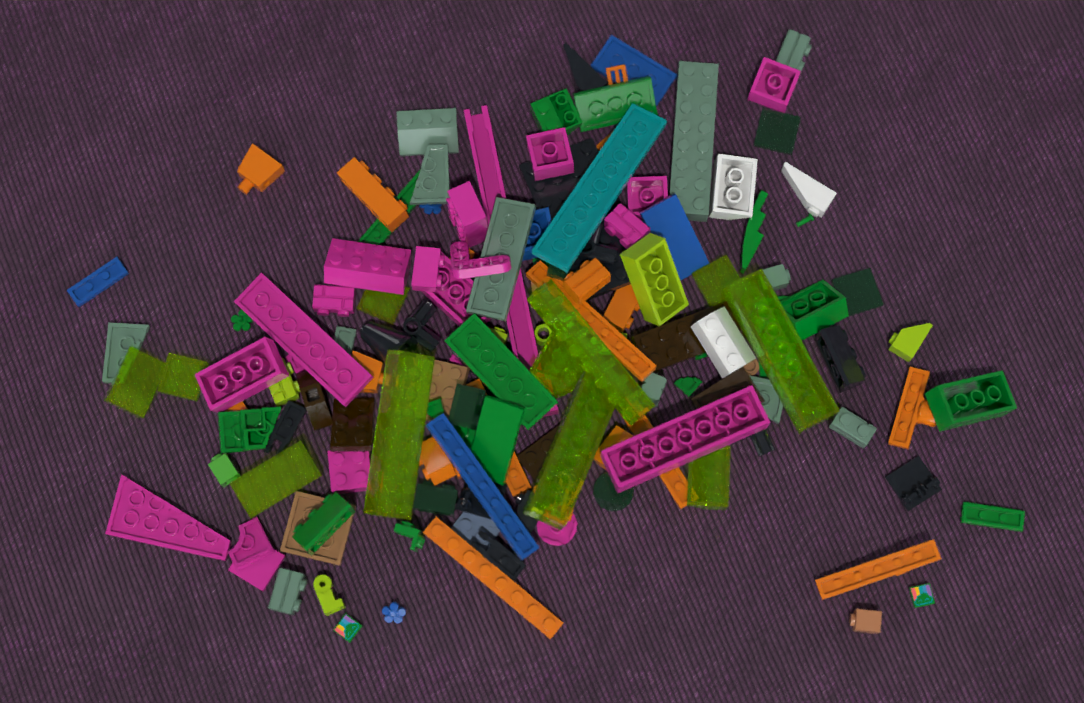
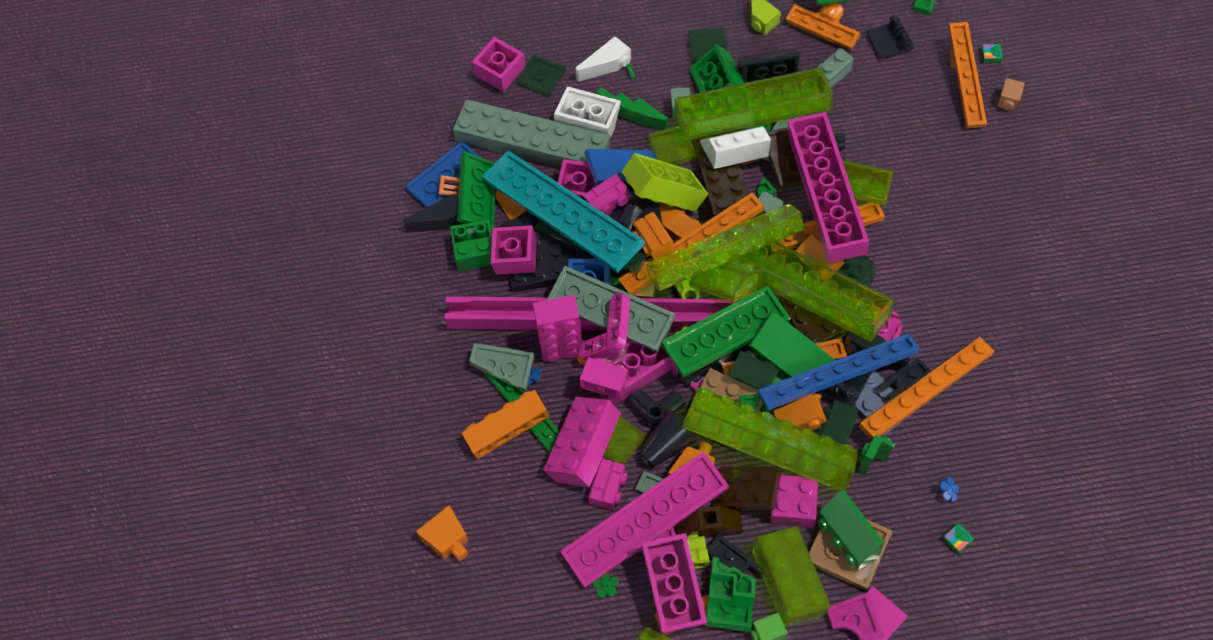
camera: 75 degrees left, 15 degrees down
sand green brick [268,568,307,616] -> none
lime leg [313,575,346,616] -> none
sand green slope [397,108,459,156] -> none
sand green brick [776,29,812,72] -> none

